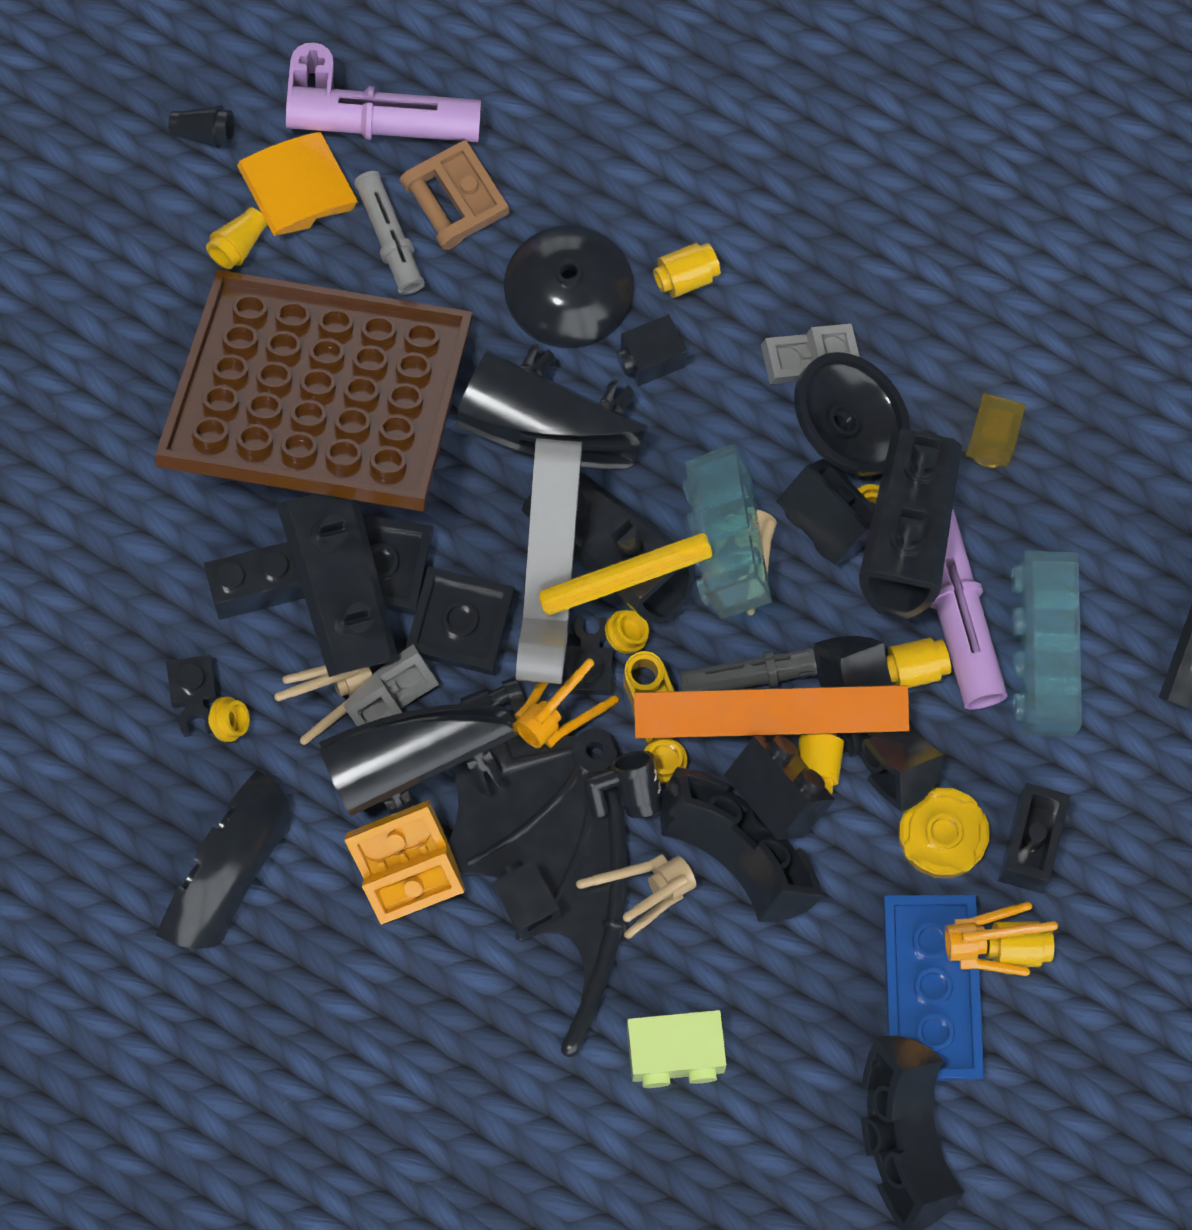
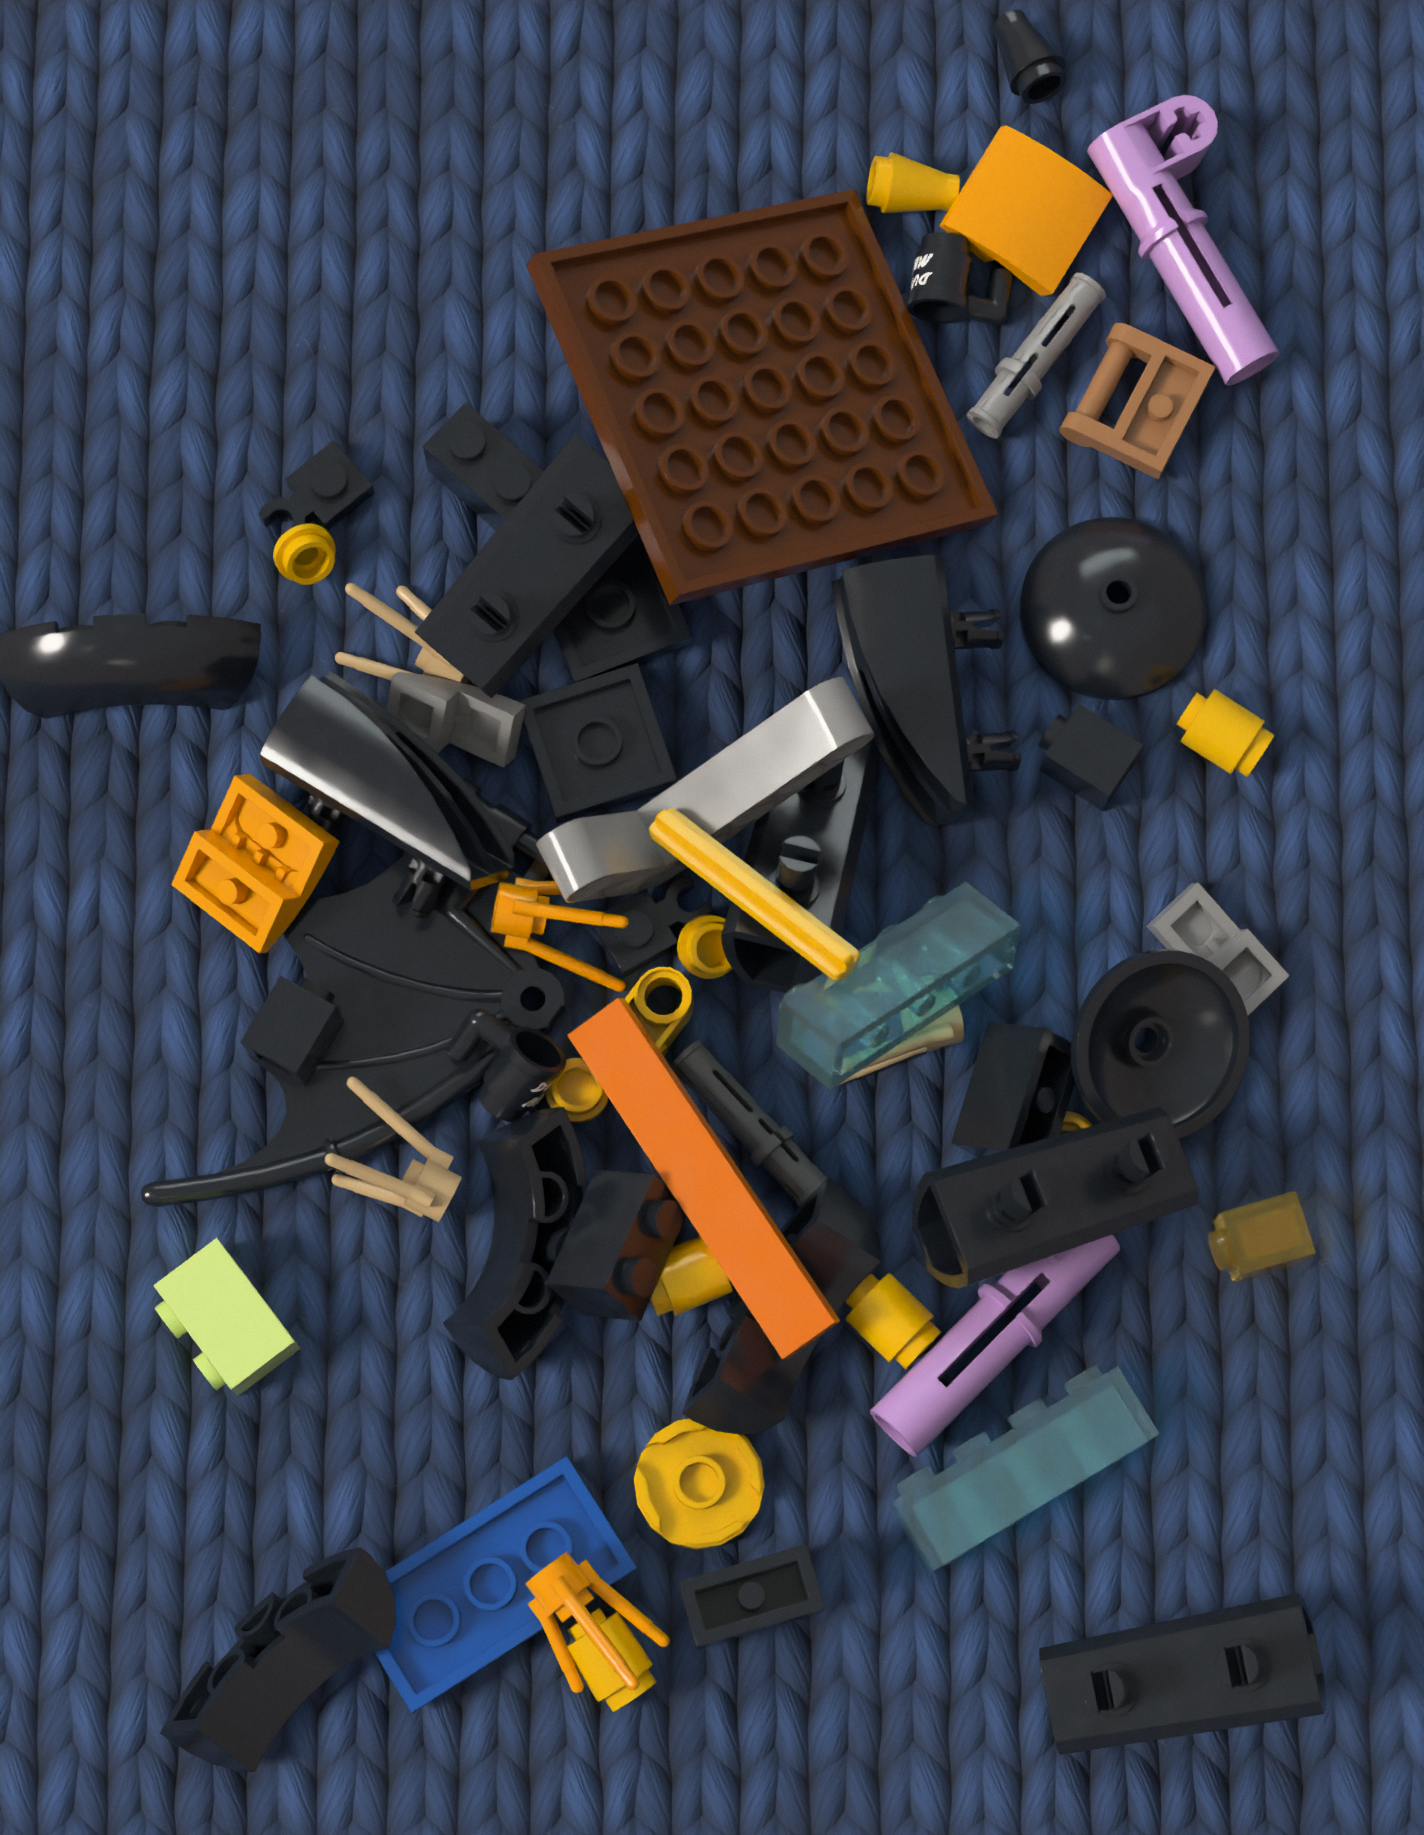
camera: 60 degrees right, 5 degrees up
none -> black piece [907,232,1013,325]

